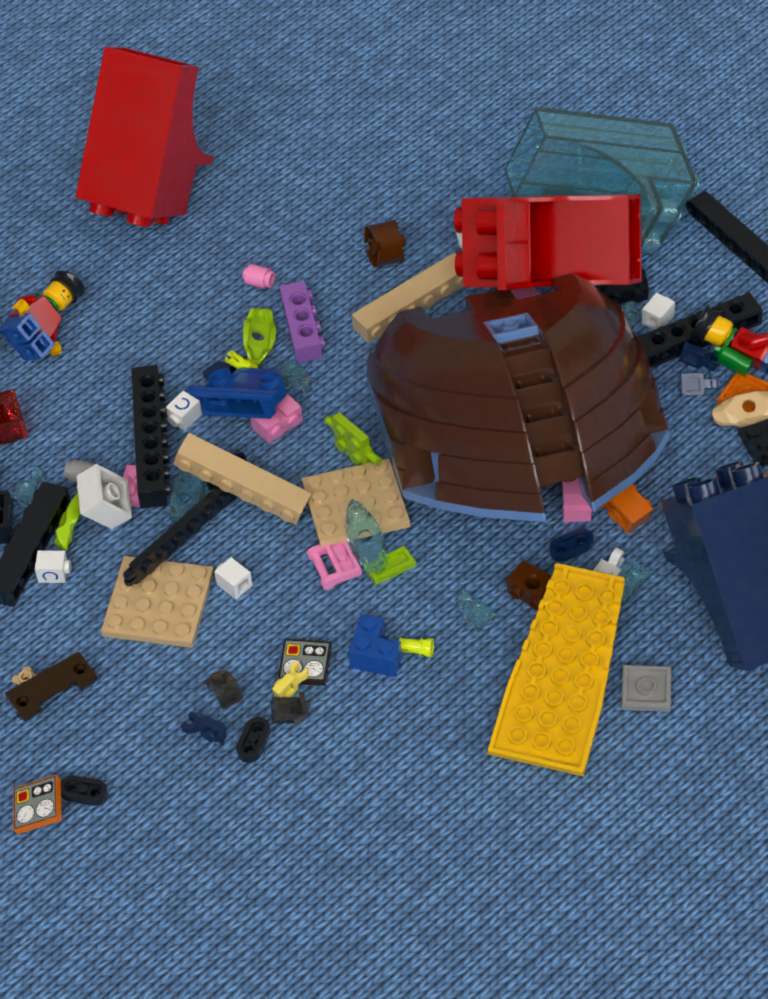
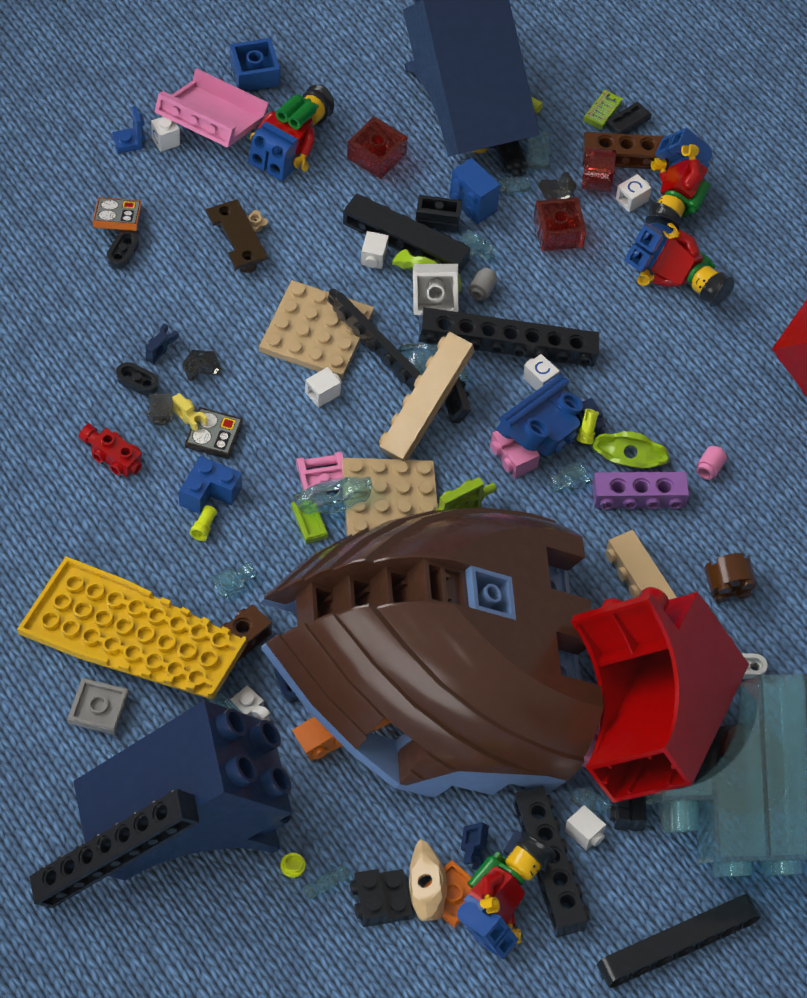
camera: 90 degrees right, 5 degrees up
none -> red brick [79,424,142,477]

